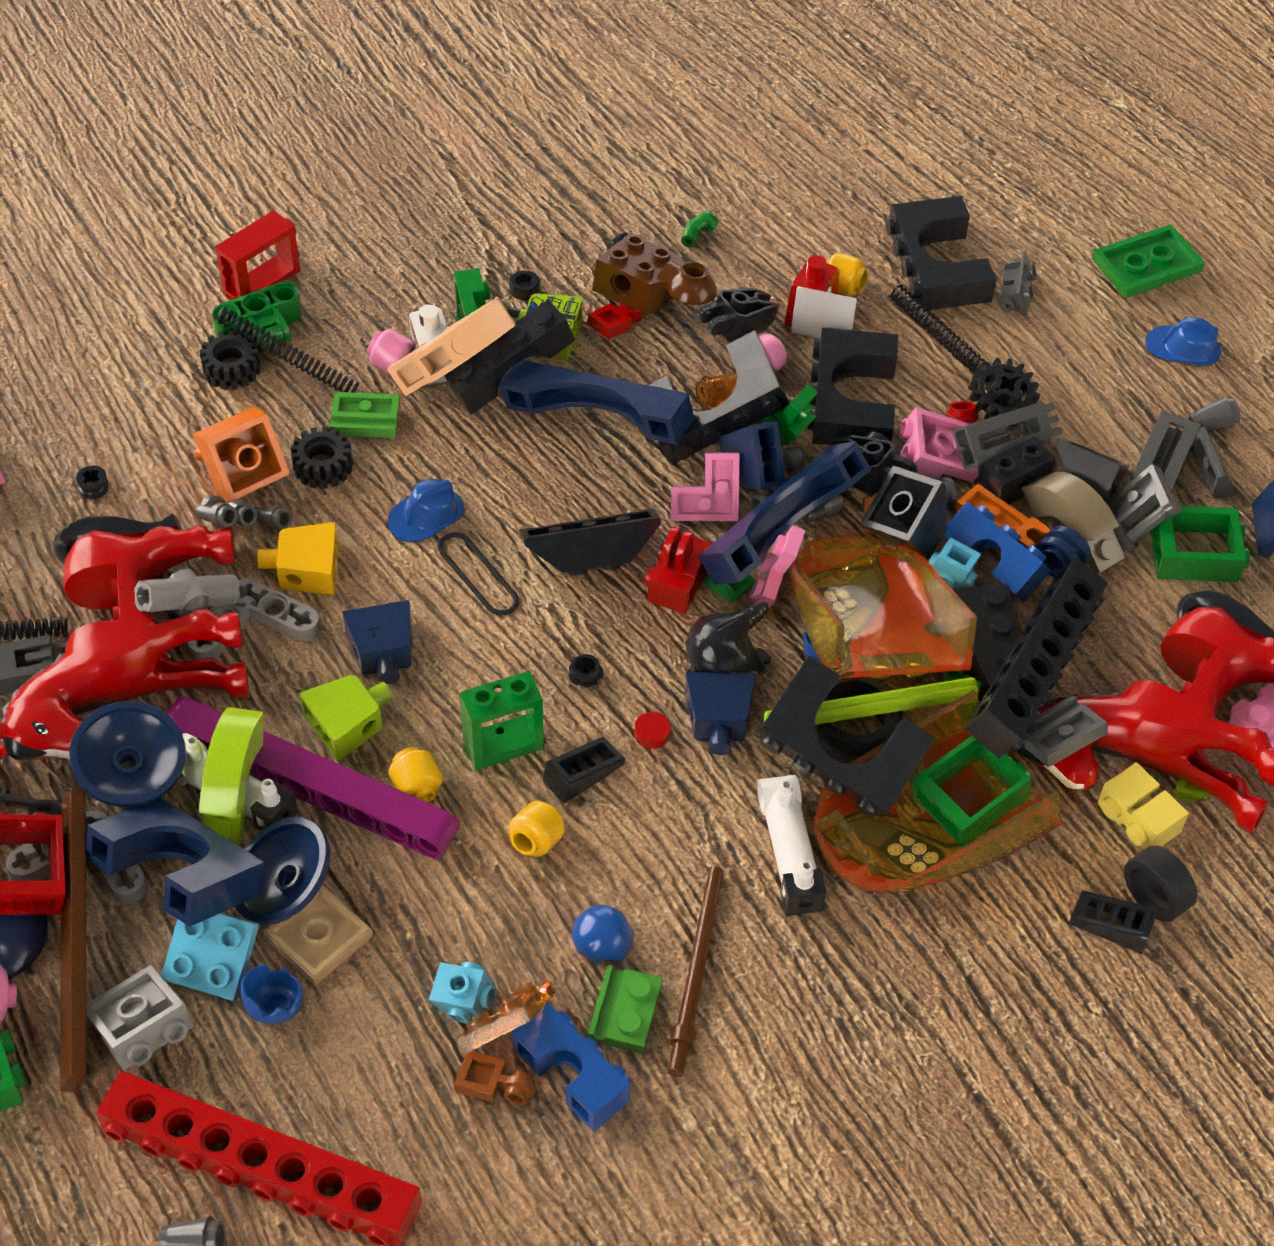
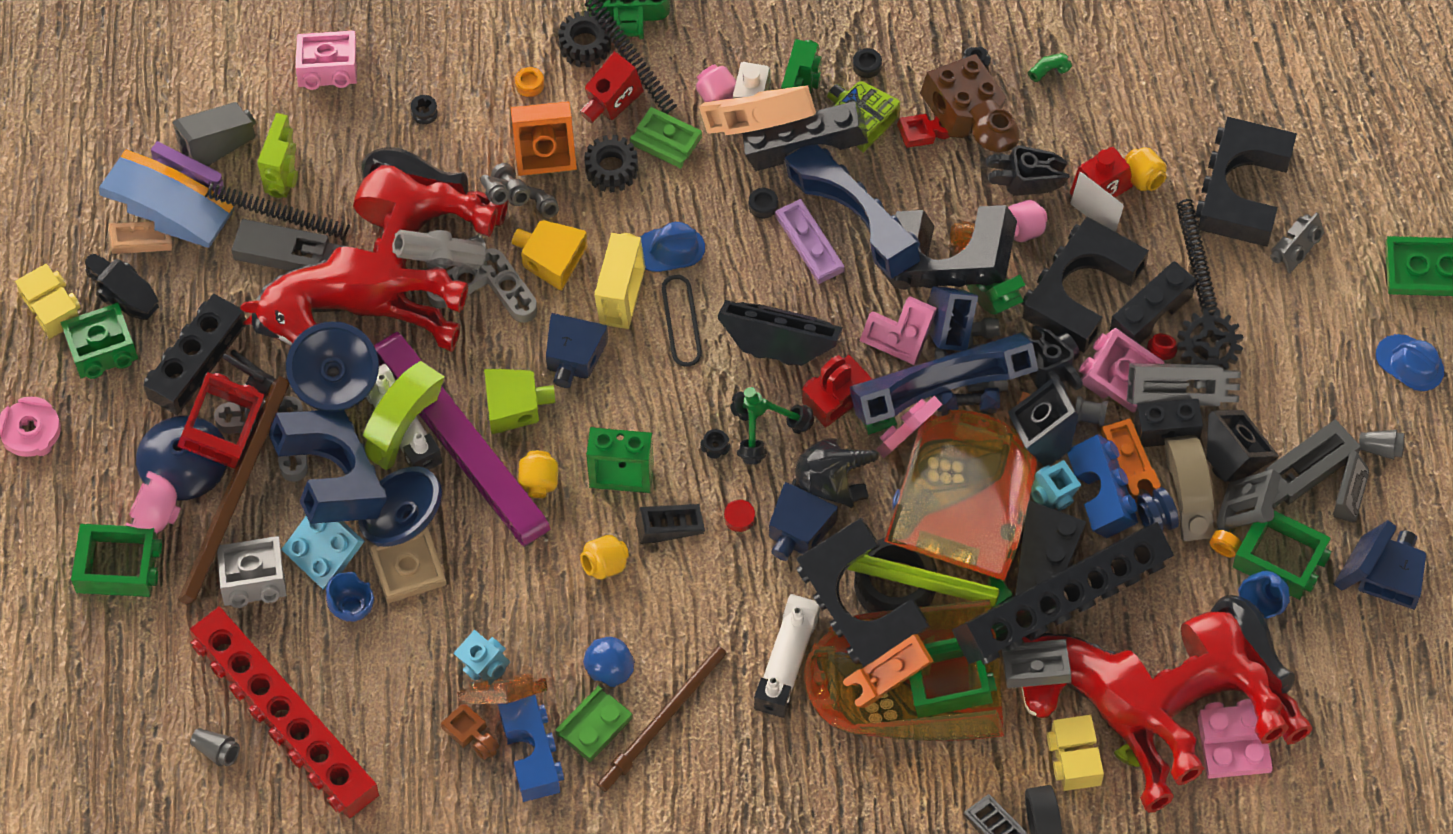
camera: 30 degrees right, 10 degrees up
none -> light orange tile [515,67,545,97]
none -> red torso [580,51,644,123]
none -> light yellow window [594,233,646,329]
none -> plant [730,387,814,464]
none -> black tile [749,188,778,219]
none -> lavender tile [775,199,845,284]
none -> orange plate [843,634,934,708]
none -> dark blue piece [931,387,1000,416]
none -> black arch [1109,261,1196,344]
none -> light orange tile [1209,530,1242,558]
none -> blue hair [1238,571,1290,619]

